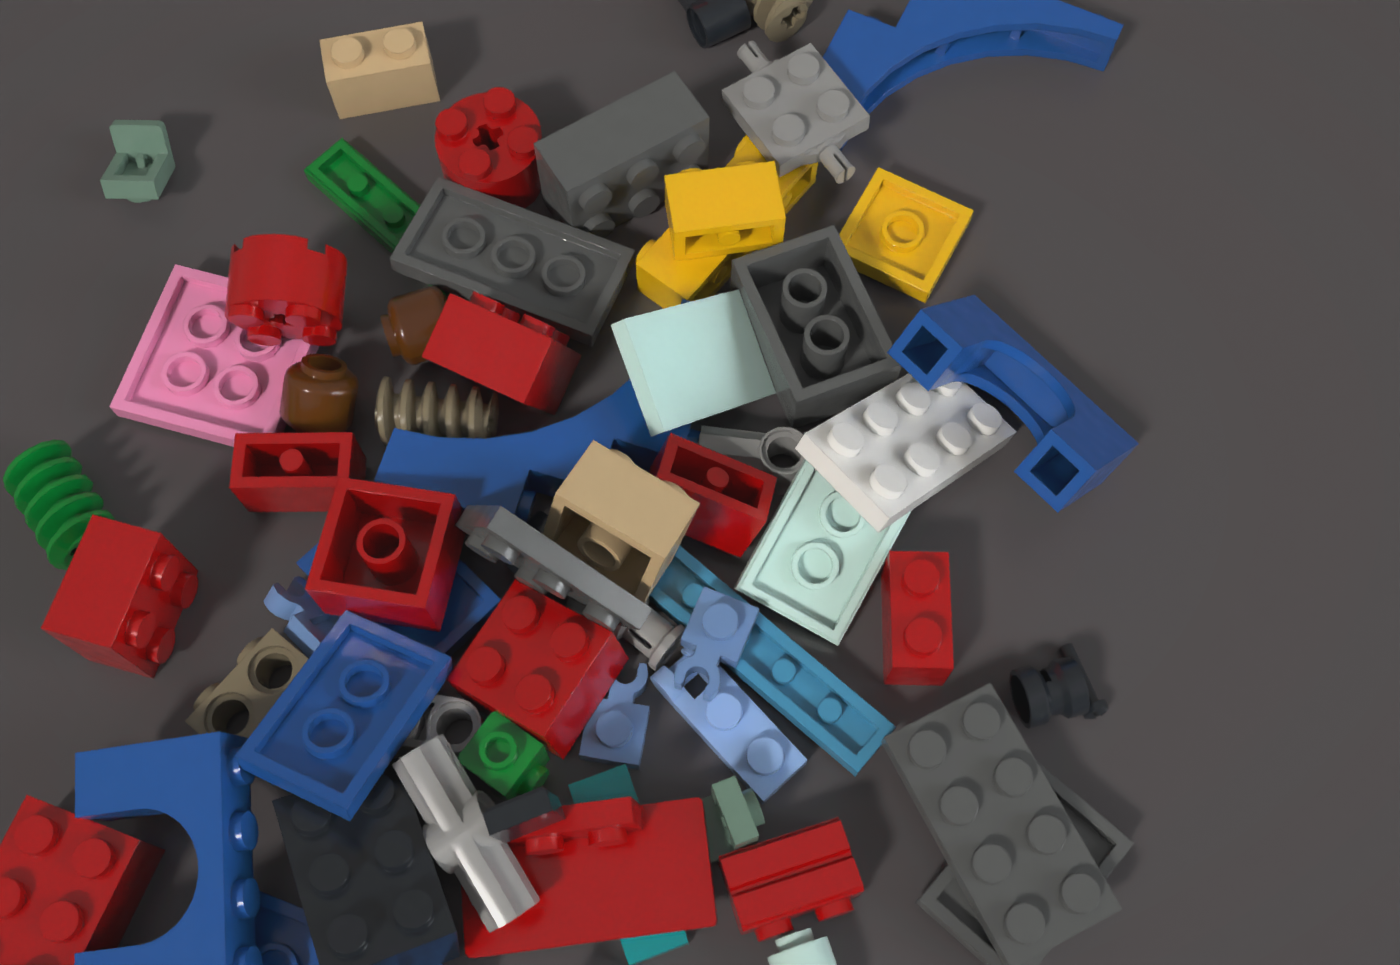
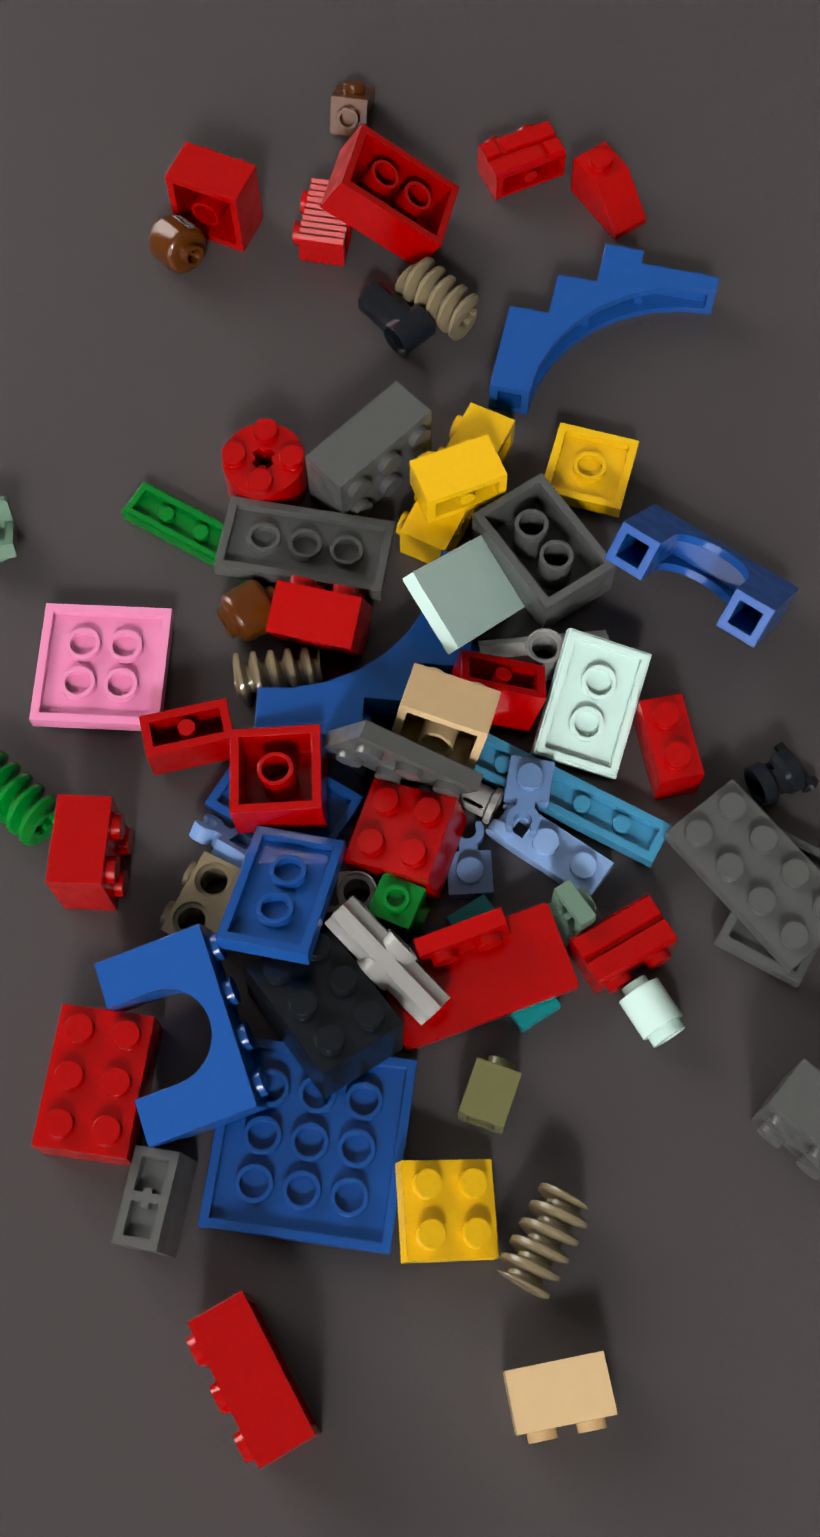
camera: 10 degrees left, 0 degrees up
red brick [225,234,348,346] -> none
reddish brown head [279,354,359,433] -> none
tan brick [319,22,440,119] -> none
black tile [482,787,566,843] -> none
light grey plate [722,41,870,184] -> none
white plate [795,373,1016,533] -> none

